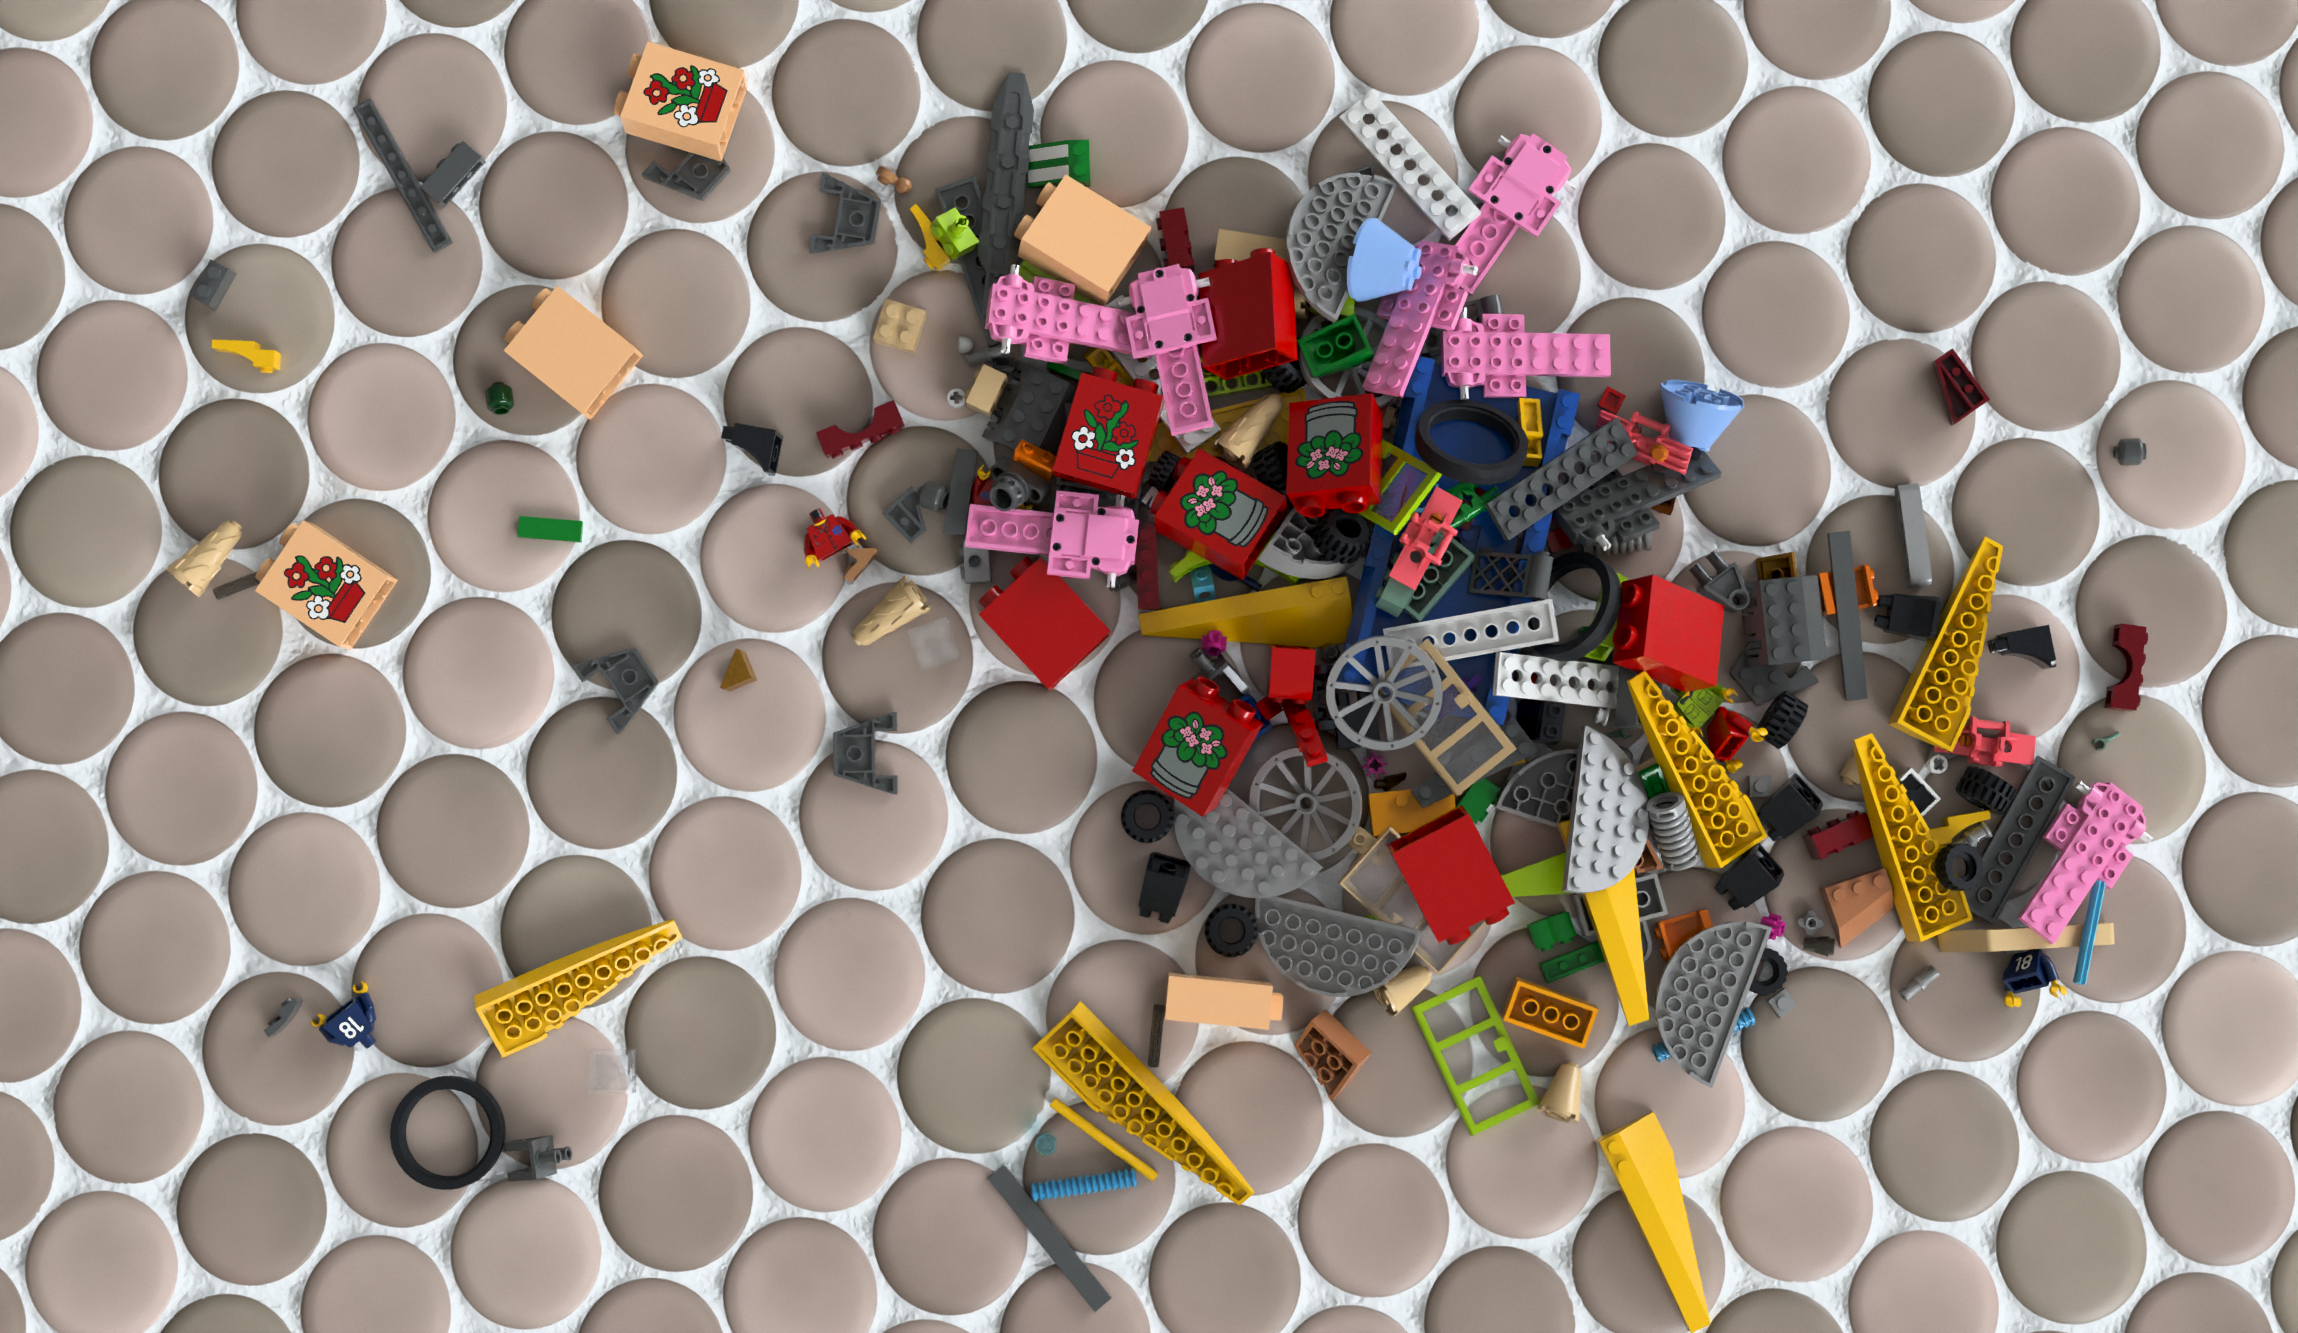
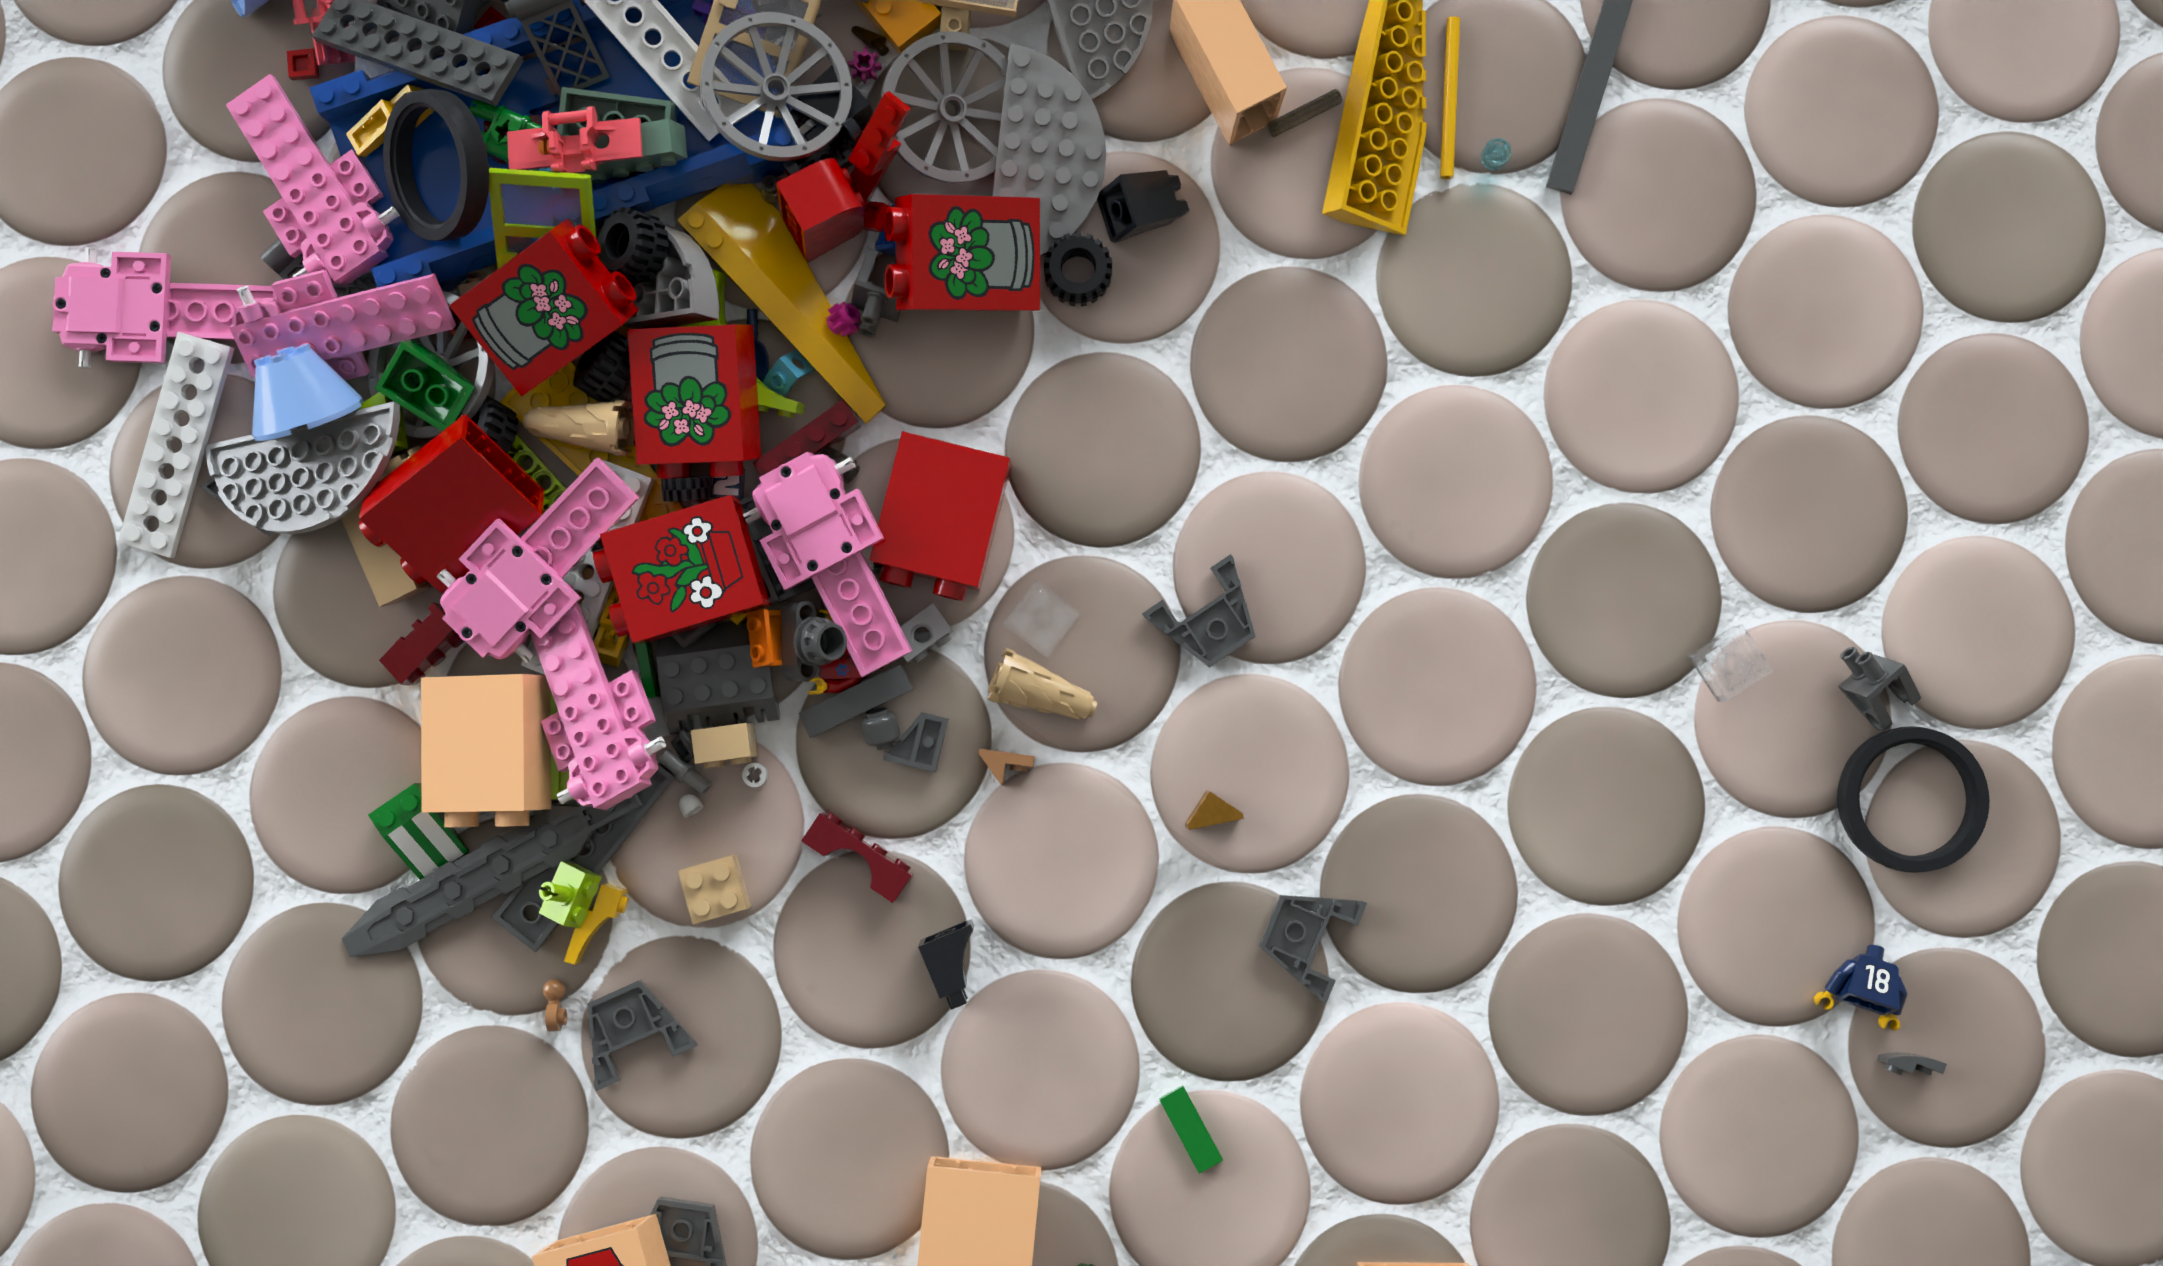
camera: 125 degrees left, 0 degrees up
yellow wedge [474,919,682,1058] -> none
red torso [804,508,866,570] -> none
dark azure piece [1031,1168,1137,1202] -> none
black tyre [1204,903,1258,957] -> none

